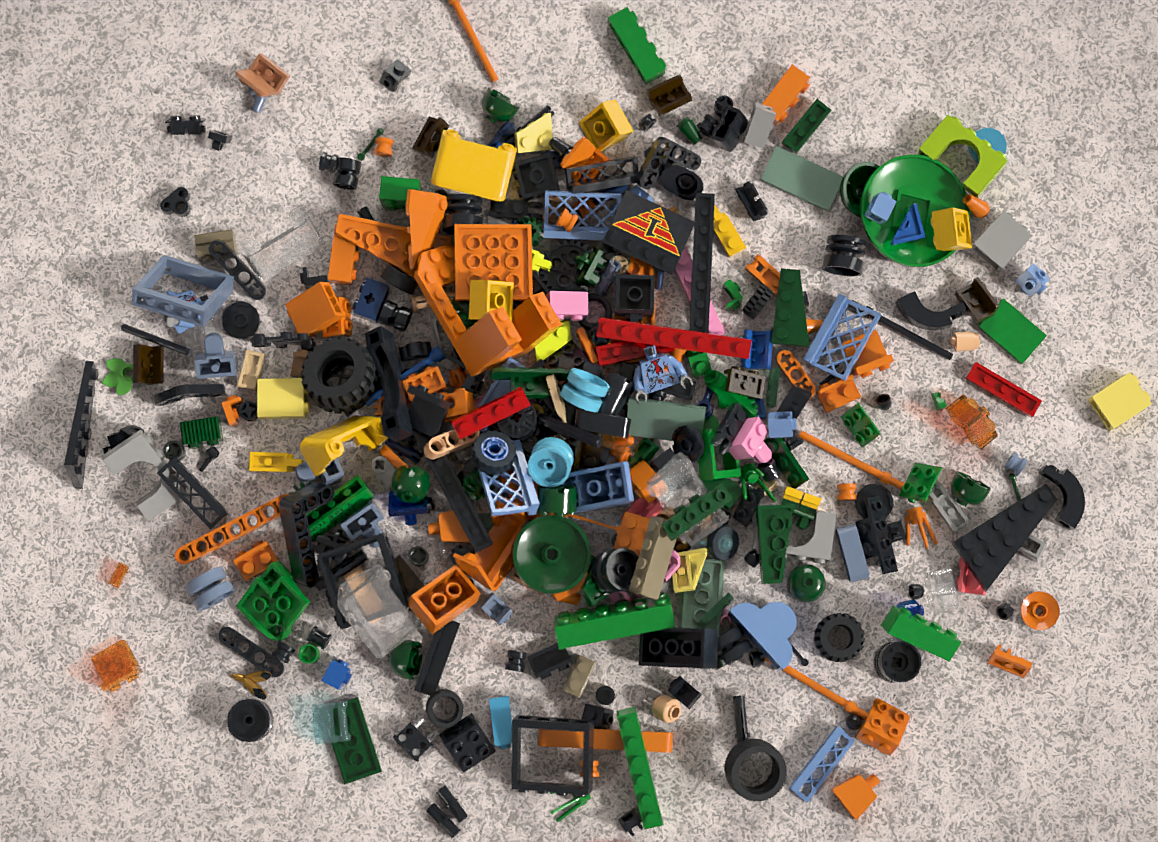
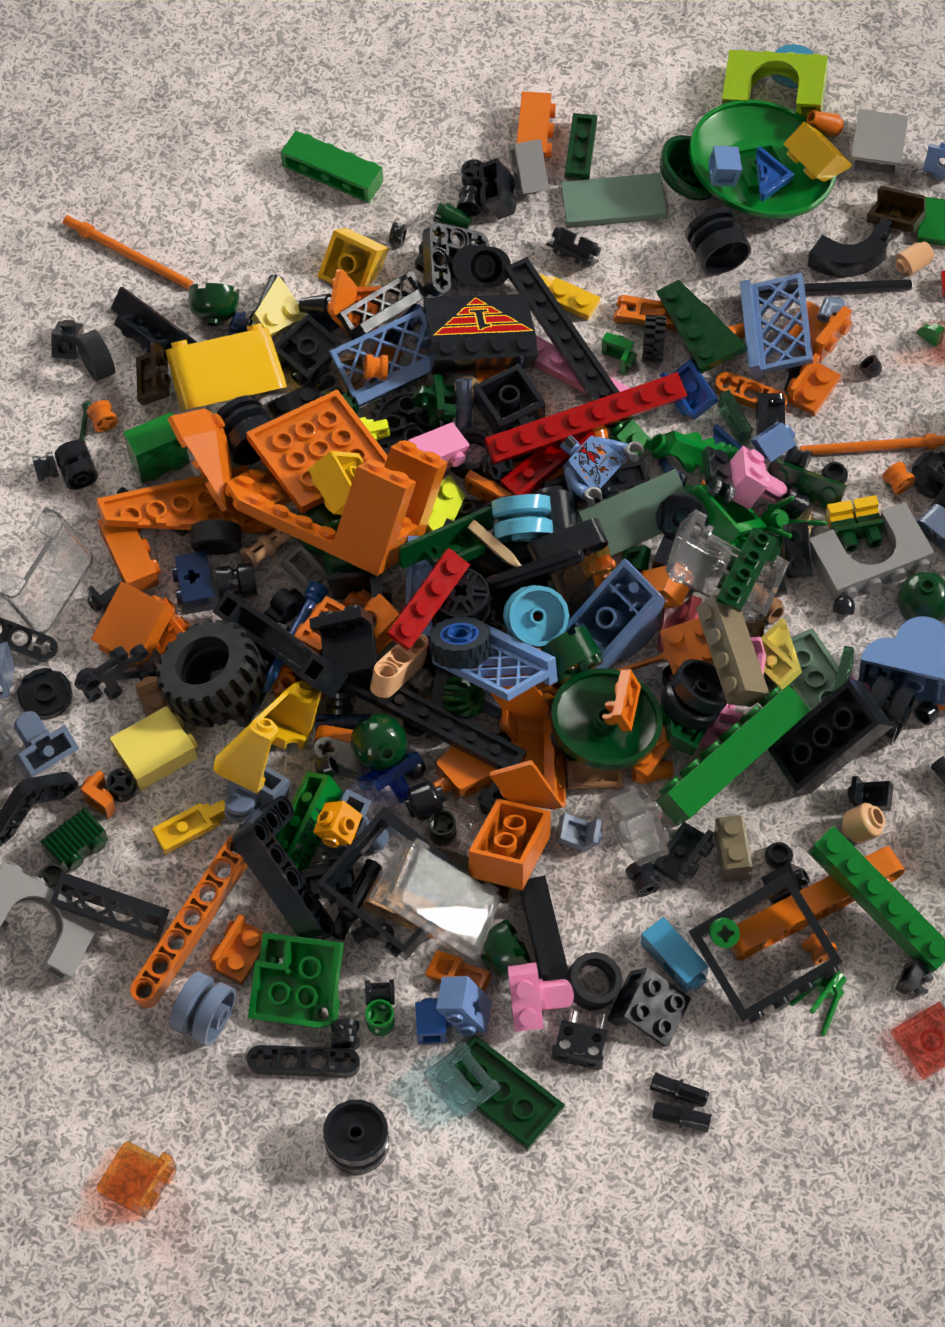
camera: 30 degrees left, 20 degrees down
clear orange pin [108,562,129,588] -> none
black hand [199,446,219,472] -> none
pearl gold piece [231,671,272,700] -> none
tan plate [237,350,265,391] -> none
dark brown bracket [647,74,693,116] -> none
black wheel [707,525,739,560] -> none
bracket [724,366,766,400] -> none
dark green wing [756,504,795,584] -> none
green hinge [840,402,881,448] -> none
none -> black tyre [76,329,115,382]
none -> black bracket [110,287,197,353]
none -> light orange brick [313,801,363,848]
none -> black hinge [315,754,339,778]
none -> black head [403,780,447,821]
none -> orange slope [425,950,492,993]
none -> medium blue brick [436,976,492,1036]
none -> bright pink brick [508,963,574,1032]
none -> orange plate [602,669,641,732]
none -> clear brick [605,784,670,866]
none -> green wheel [709,918,740,948]
none -> sand blue arm [817,297,846,323]
none -> black plate [821,462,848,484]

